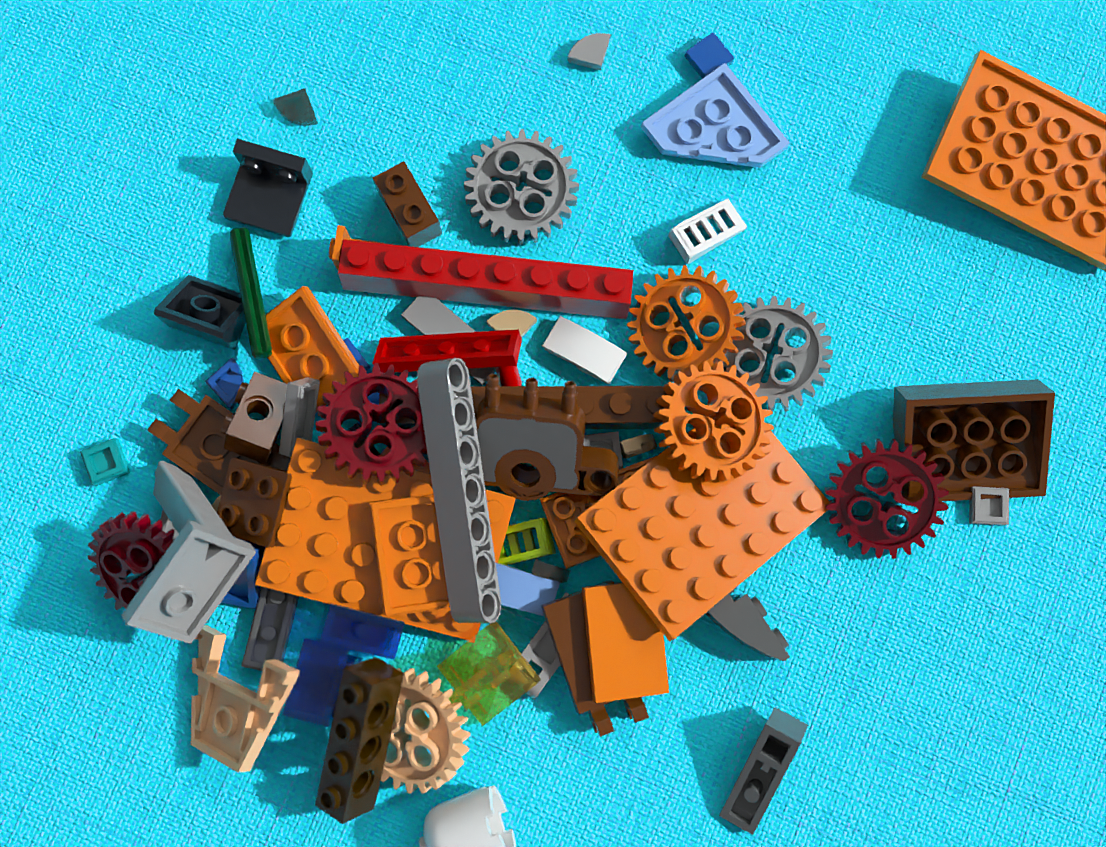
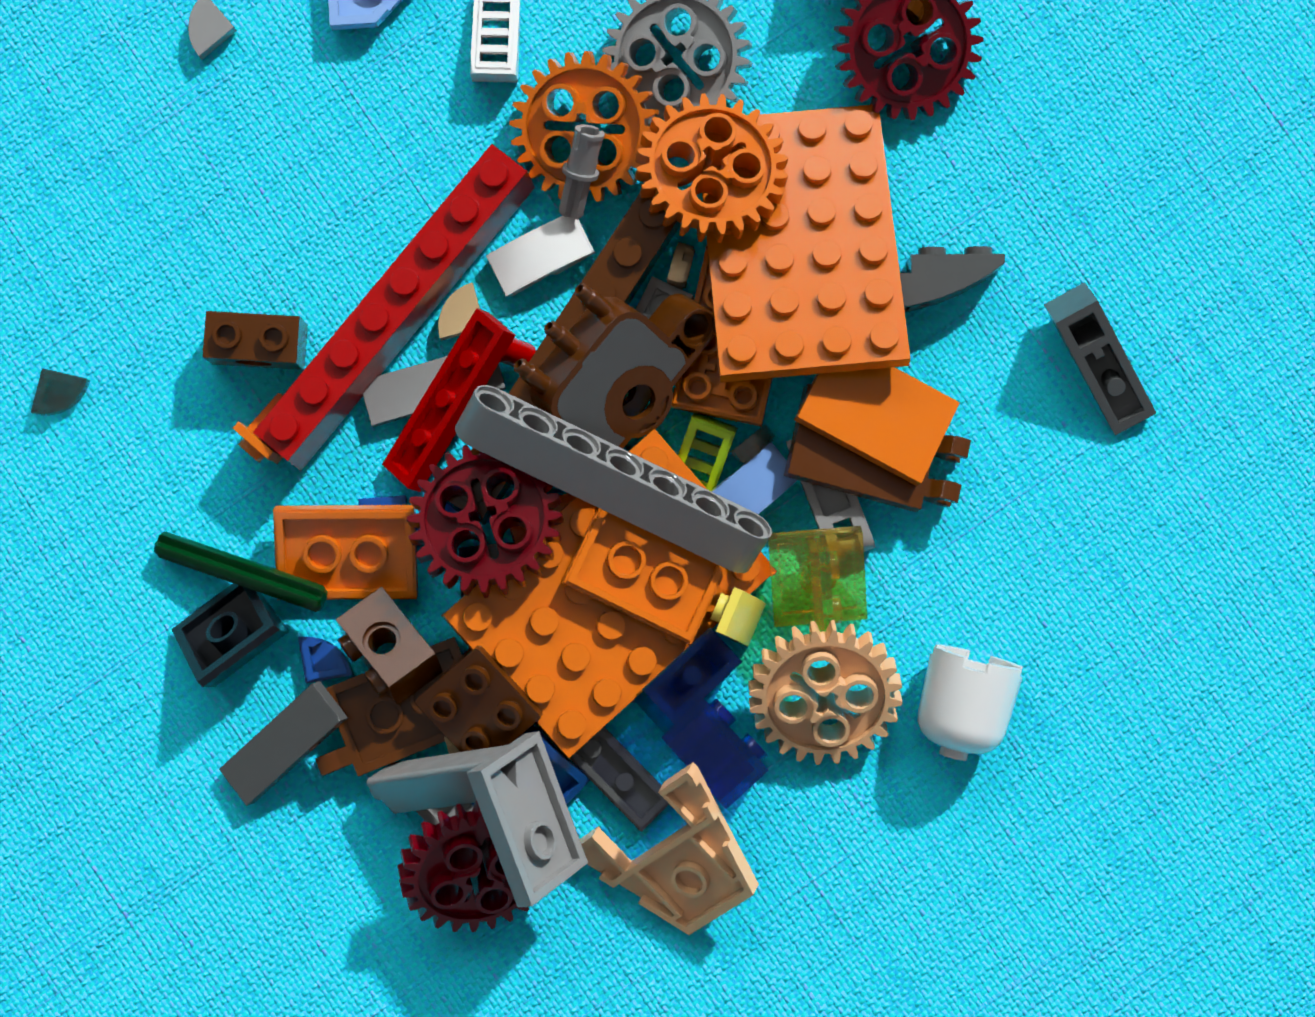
camera: 50 degrees left, 5 degrees up
teal tile [80,438,130,486] -> none
black bracket [223,138,313,237] -> none
light grey tile [279,377,320,457] -> none
dark brown brick [315,657,404,824] -> none
light grey gear [464,129,579,245] -> none
none -> dark grey tile [219,681,348,806]
none -> light grey axle [559,124,605,219]
none -> light yellow slope [710,587,766,647]

